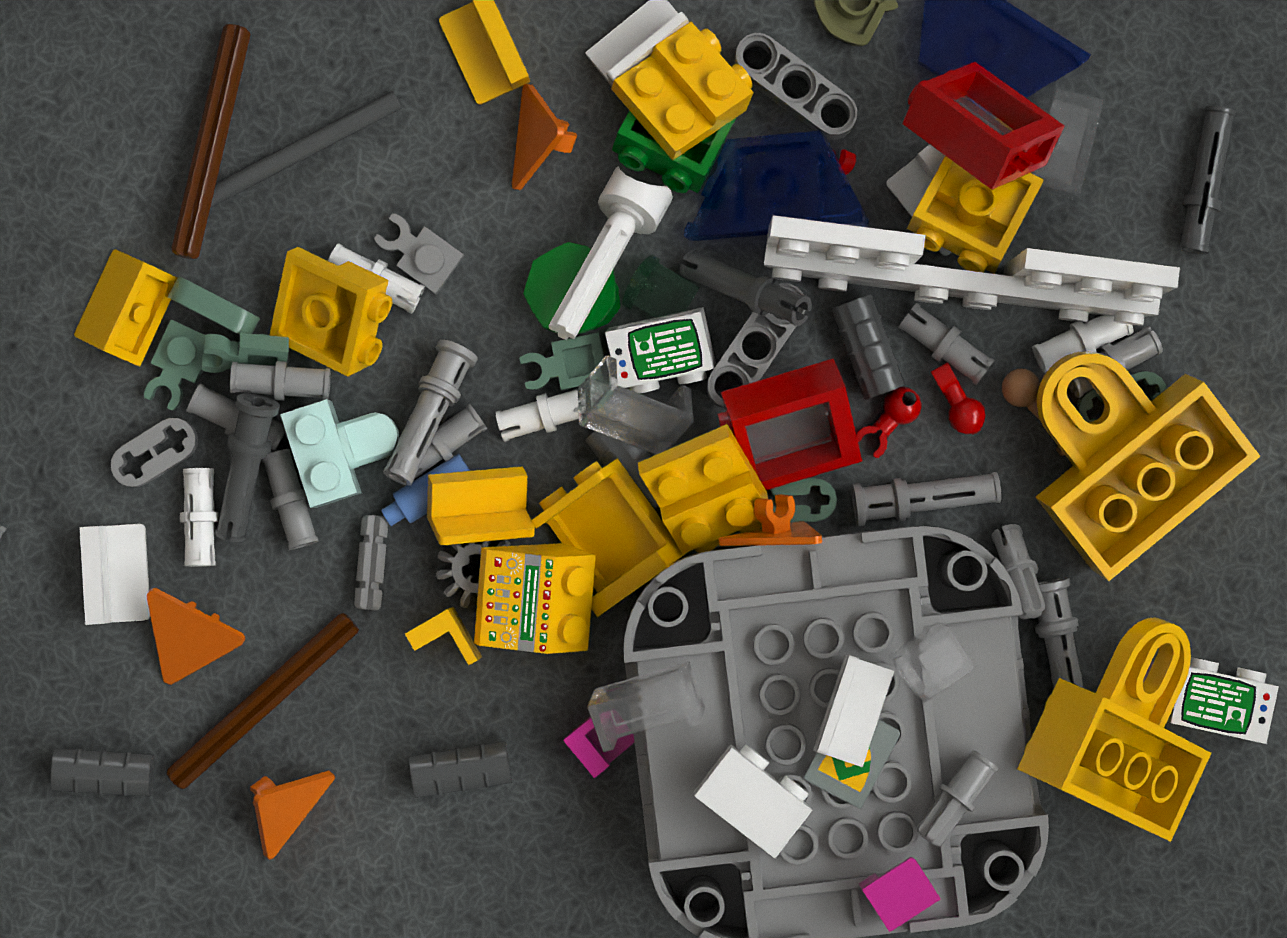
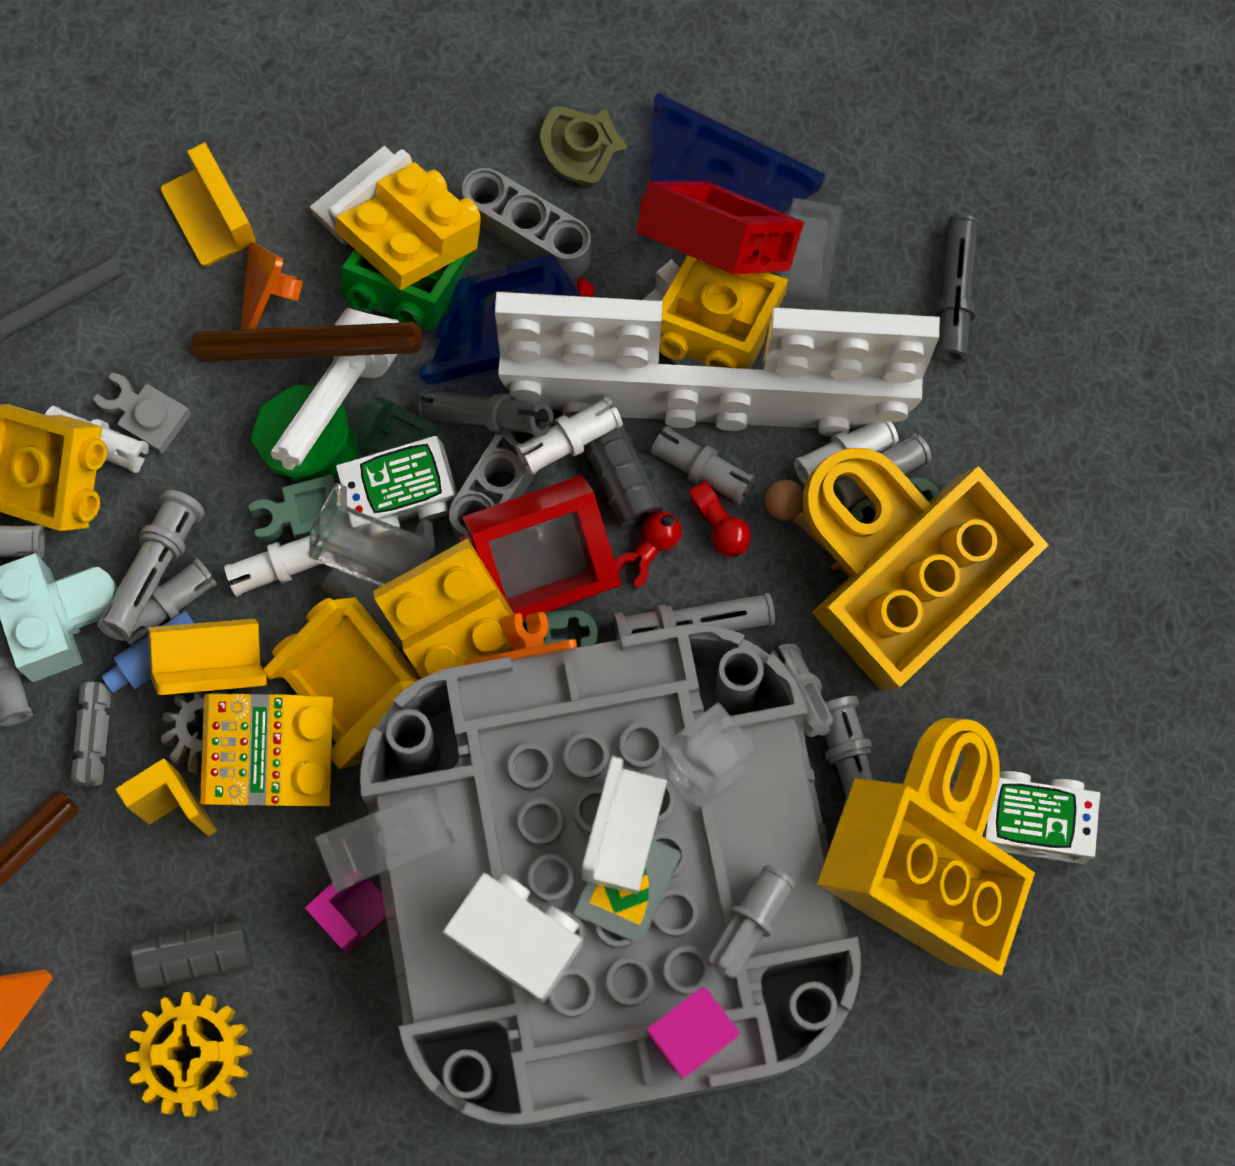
camera: 10 degrees left, 15 degrees down
none -> yellow gear [126,992,252,1117]
none -> reddish brown axle [190,322,423,362]
none -> white pin [515,396,623,475]

